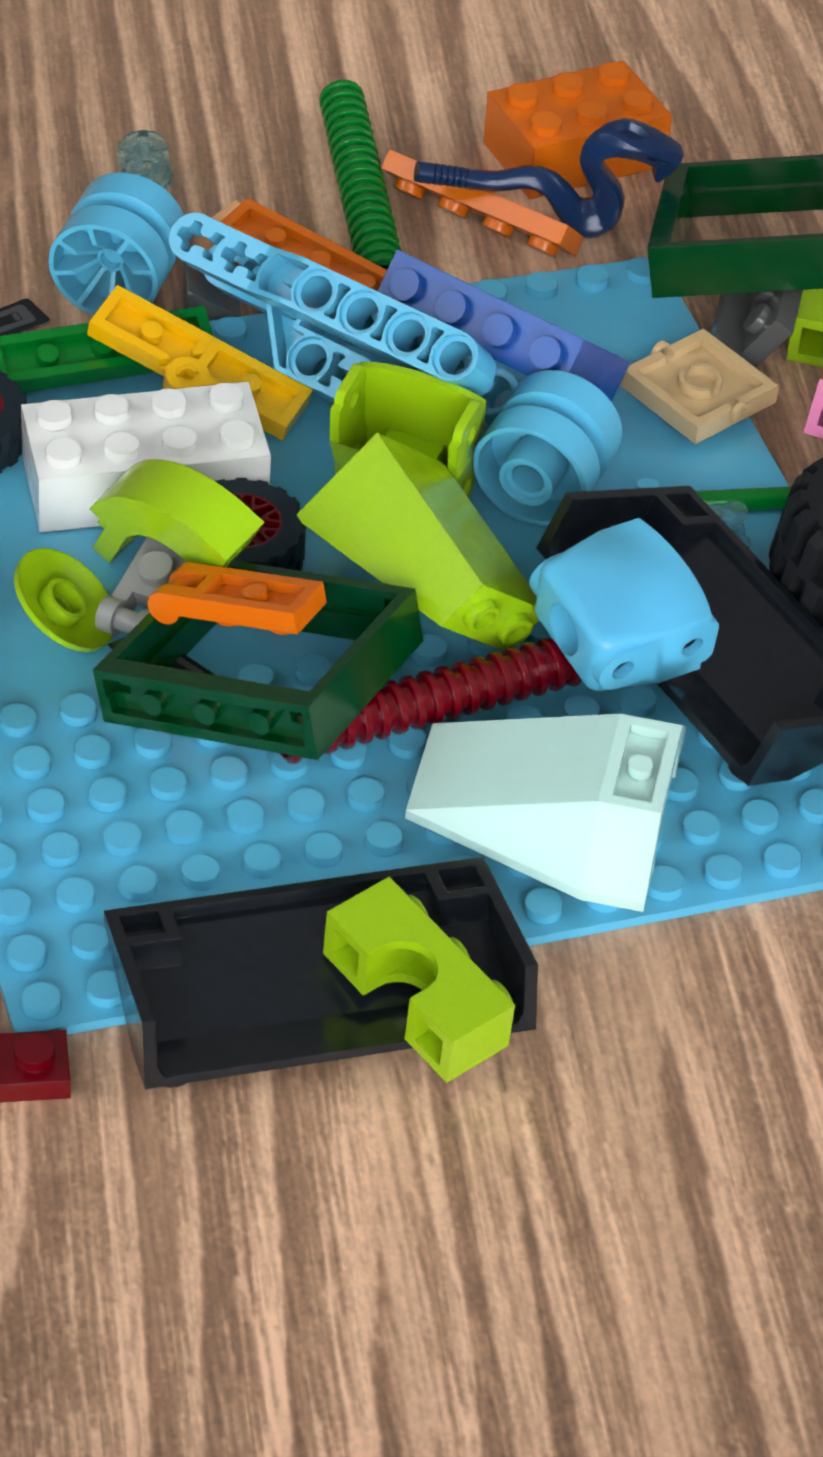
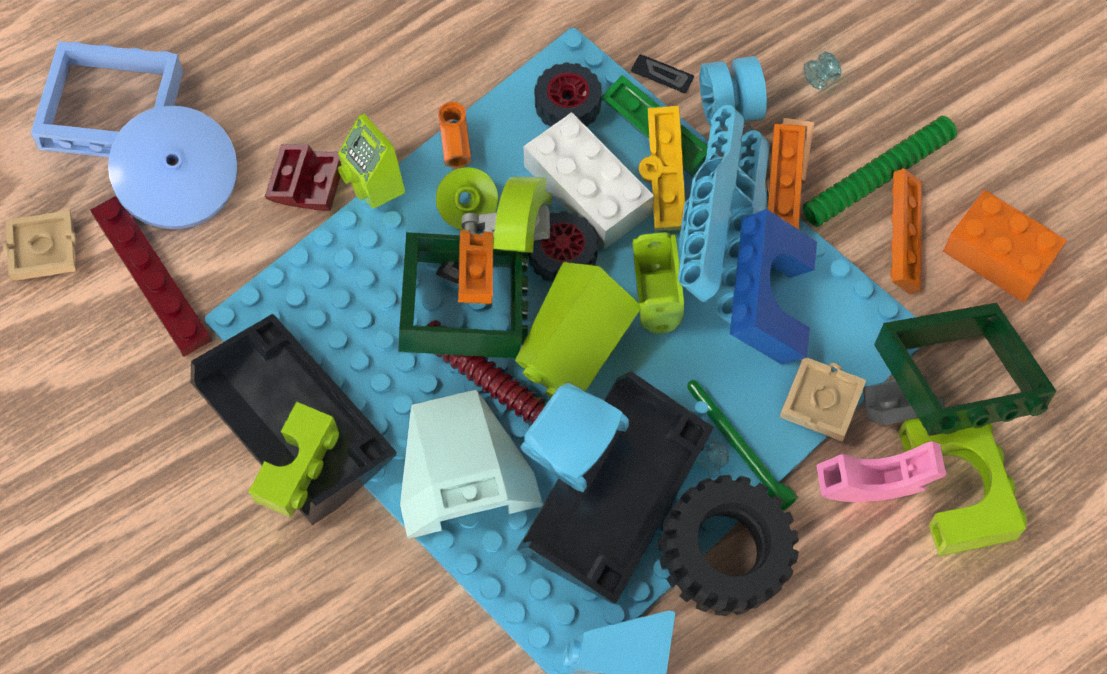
camera: 65 degrees right, 20 degrees up
dark blue animal [414,118,684,238] -> none
medium azure wheel [473,370,623,526] -> none

